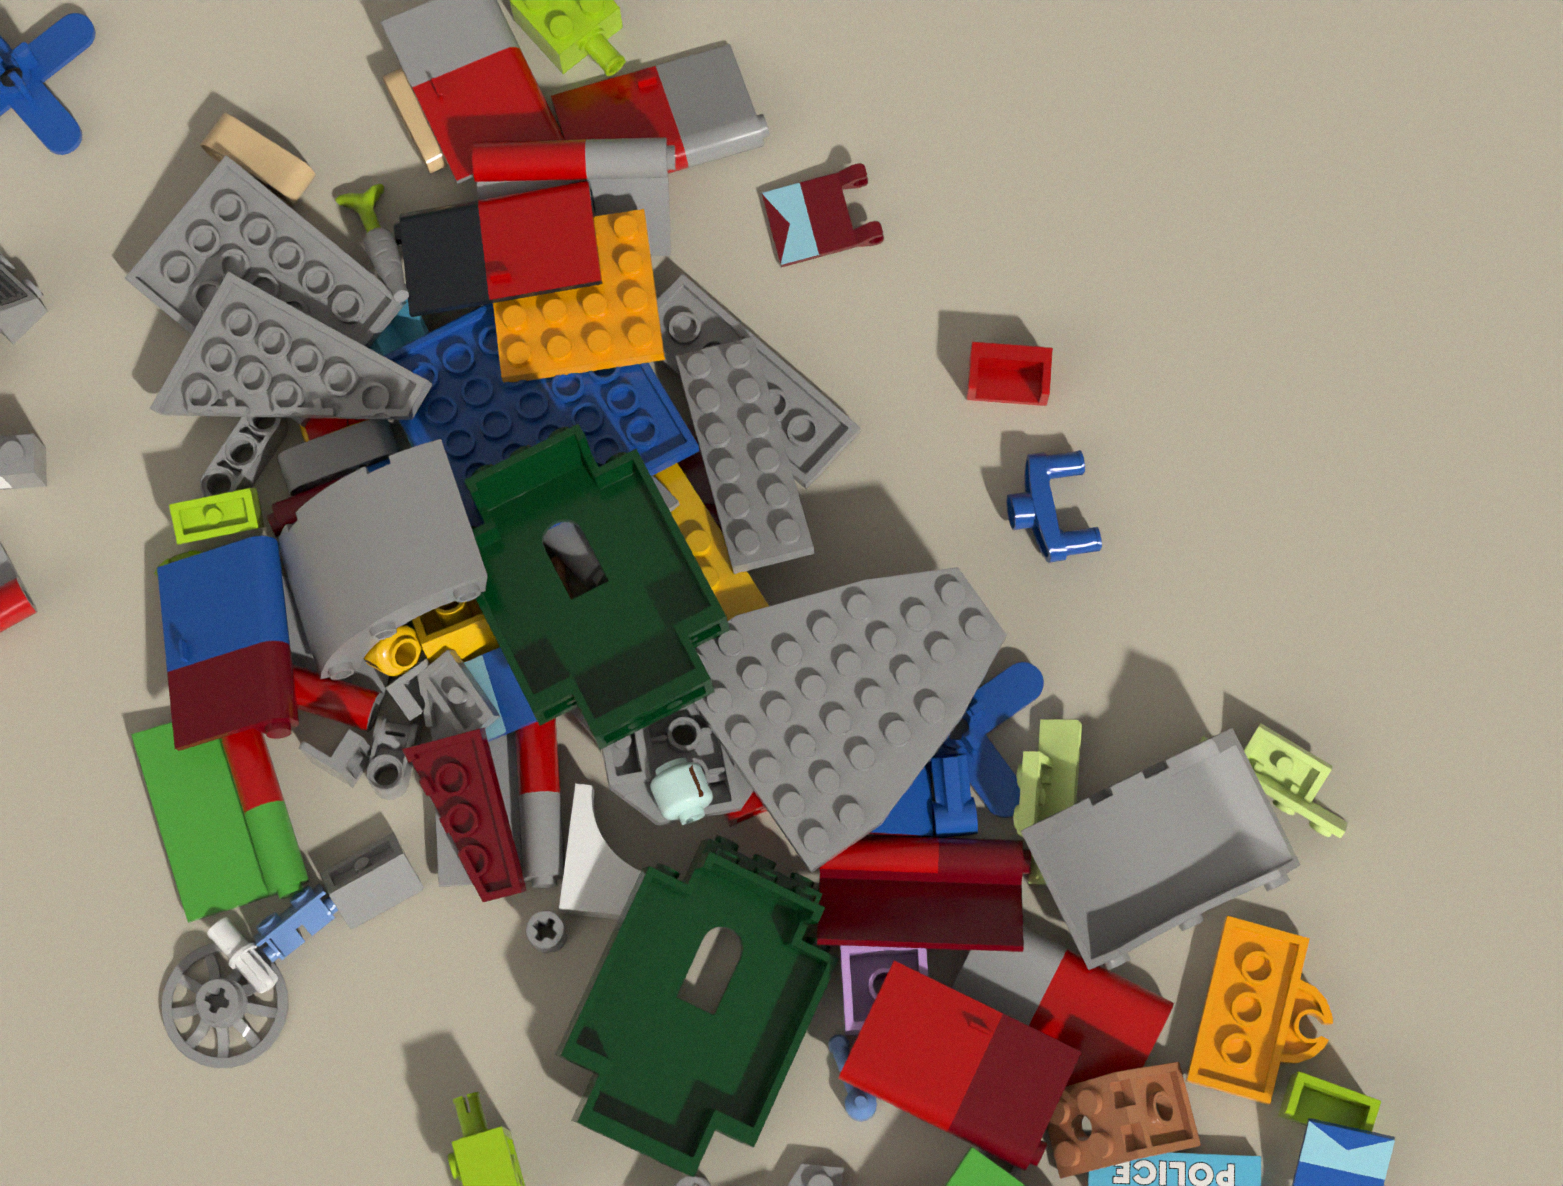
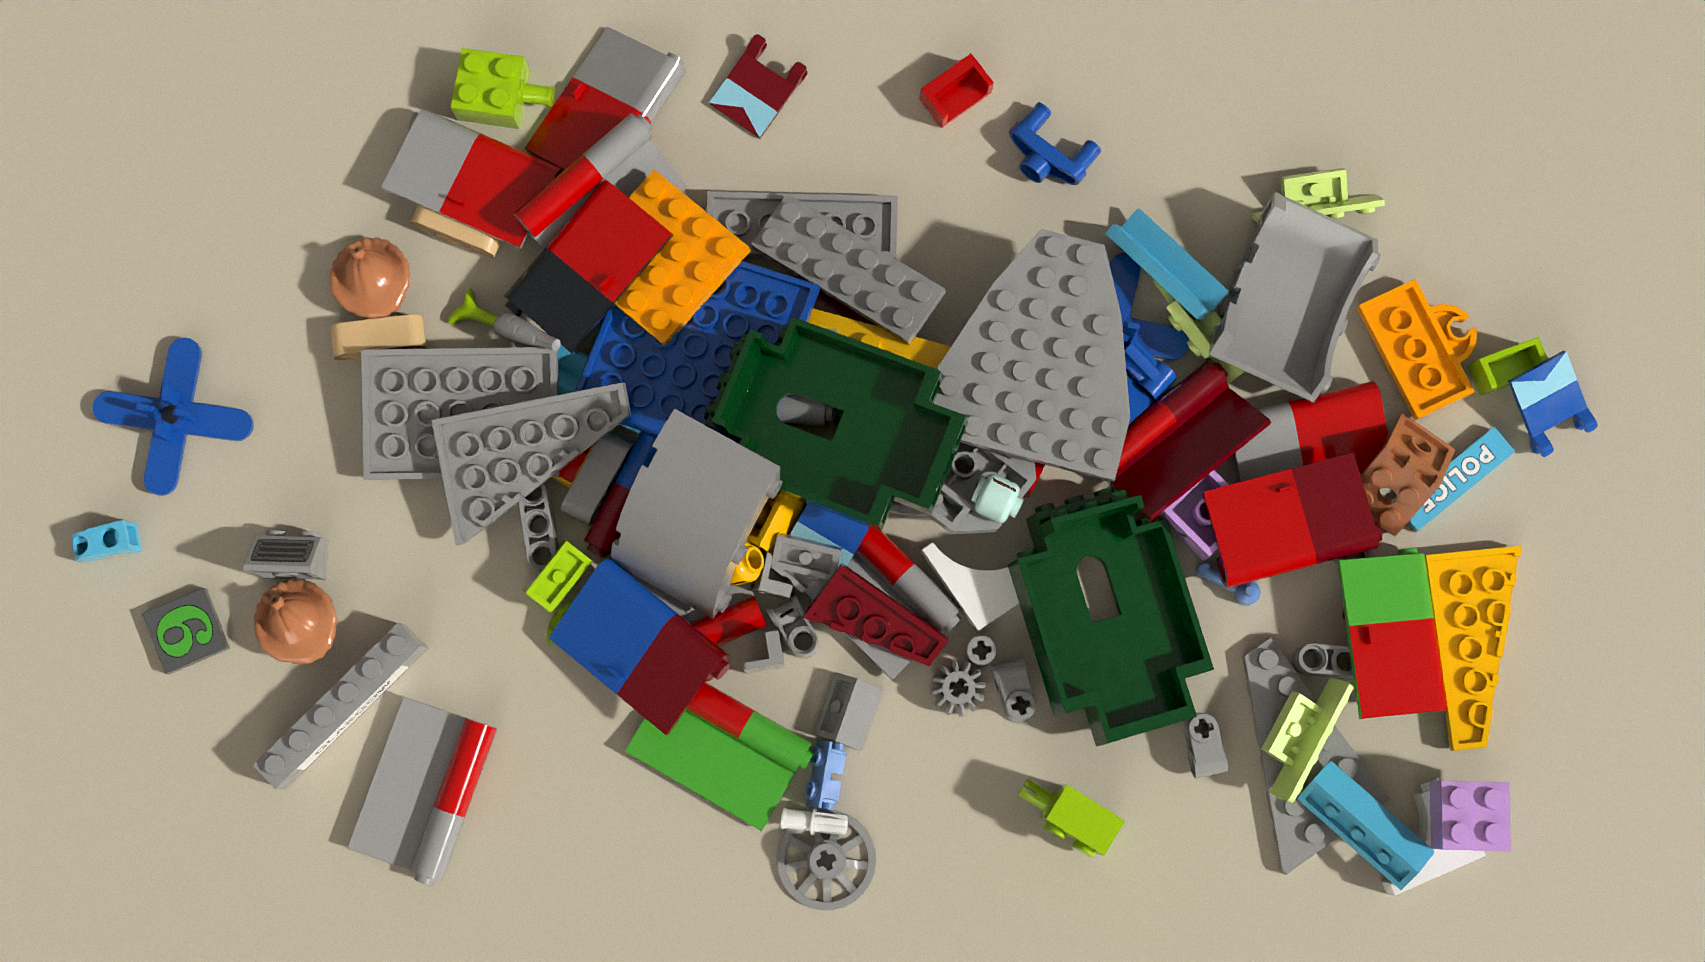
camera: 45 degrees left, 5 degrees up
none -> nougat piece [329,237,410,319]
none -> light grey gear [930,660,986,717]
none -> light grey piece [991,657,1036,723]
none -> medium azure panel [1105,209,1229,321]

